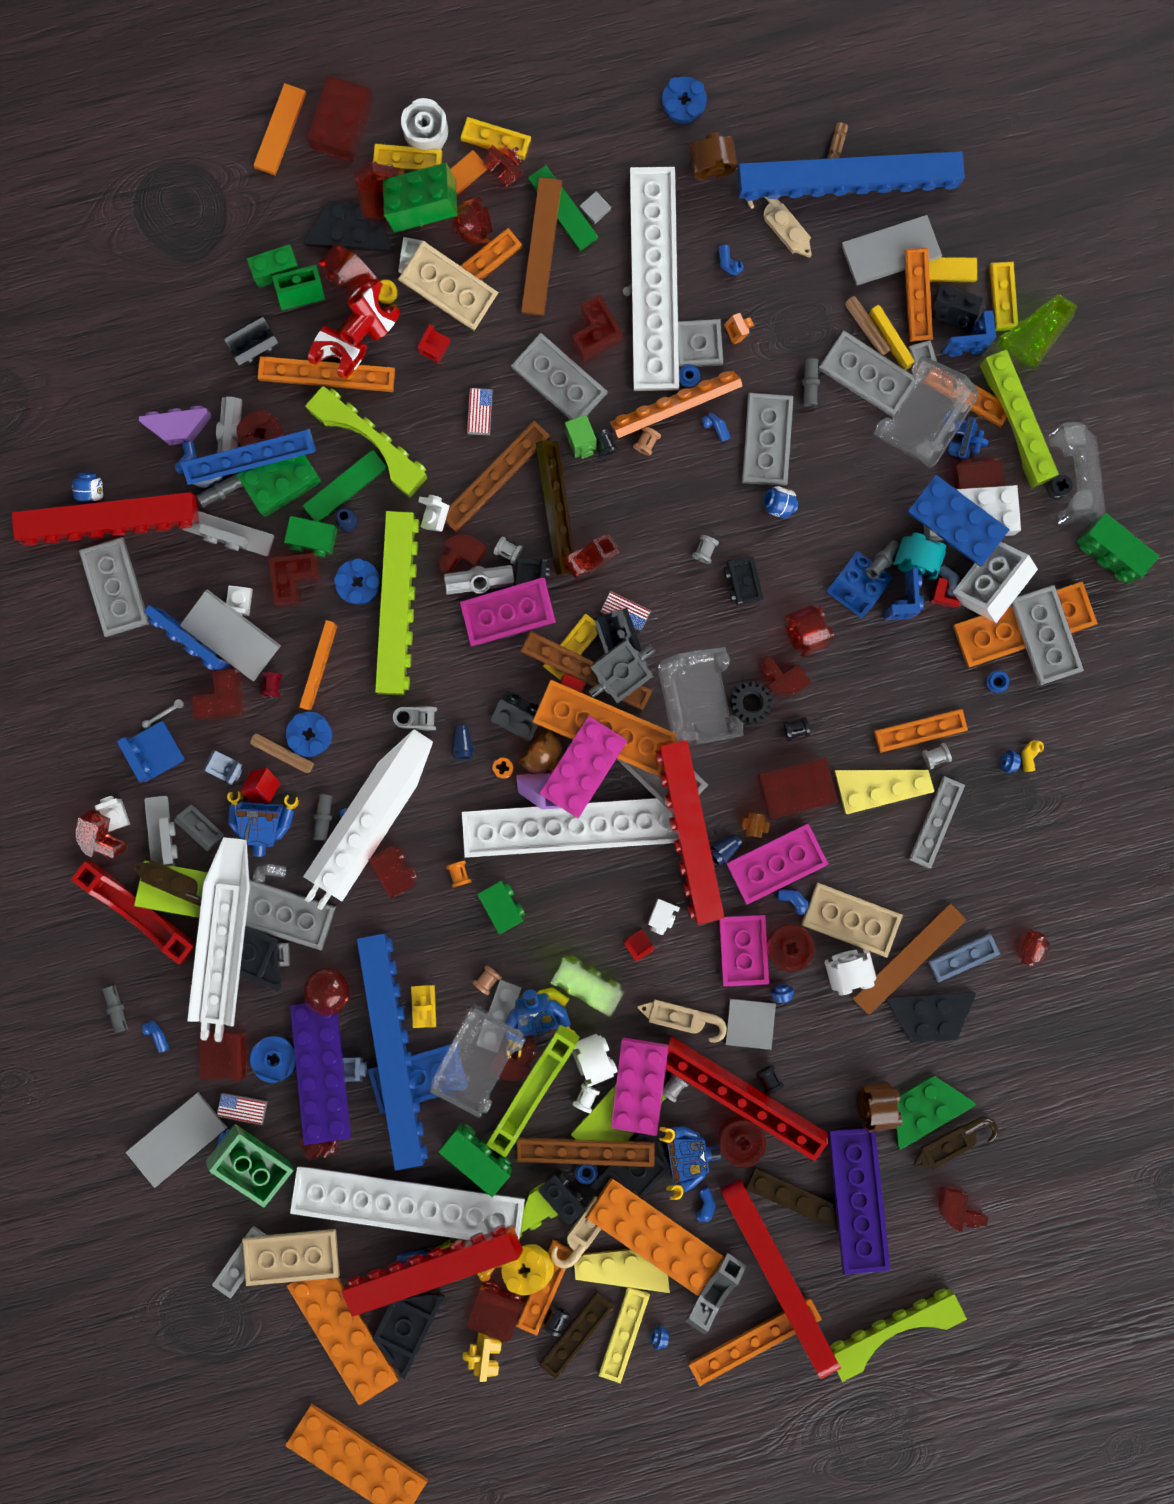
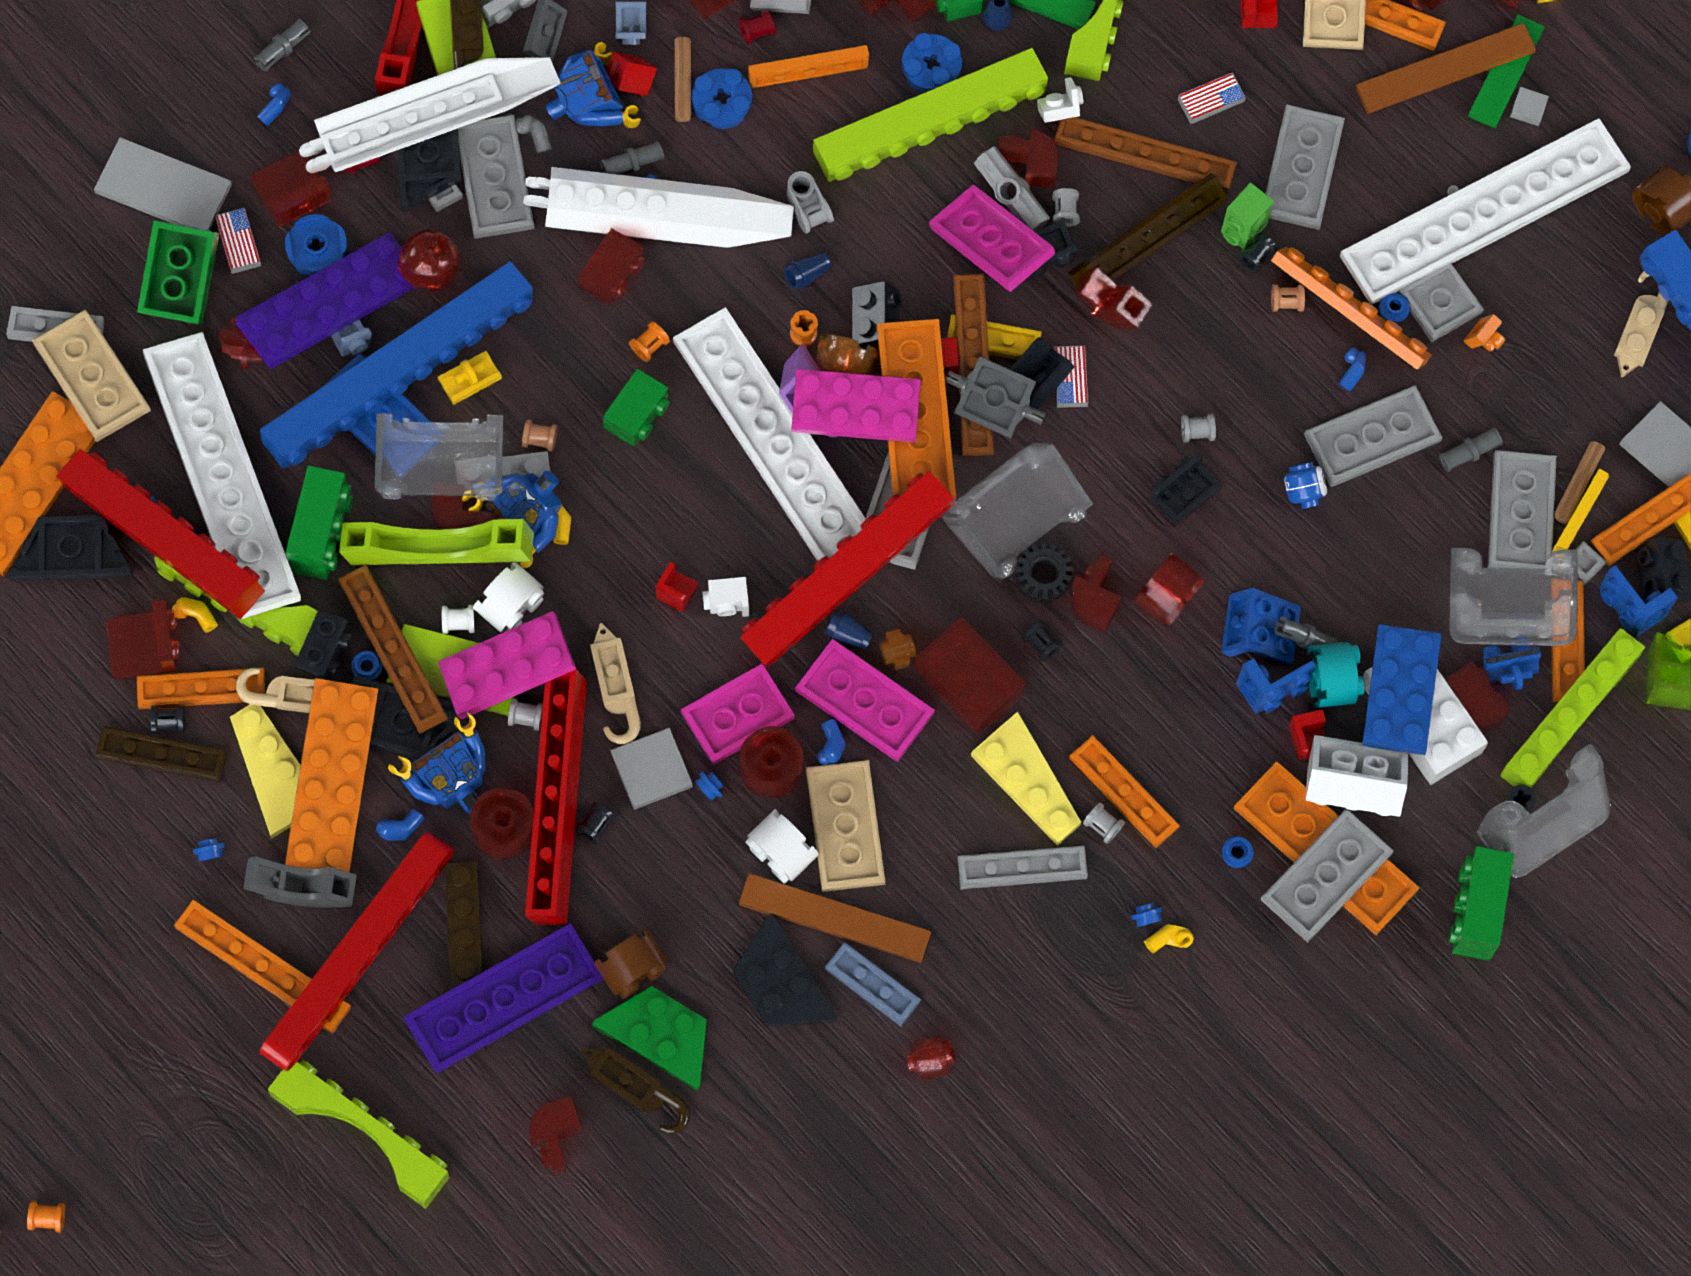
camera: 60 degrees right, 15 degrees down
yellow hips [462,1332,501,1382] -> none
yellow brick [502,1244,554,1295] -> none
clear neon green wedge [550,955,624,1017] -> none
clear red brick [572,294,623,363] -> none
light yellow tile [599,1287,650,1384] -> none
blue arm [718,245,743,275] -> none
sand blue arm [939,564,961,597] -> none

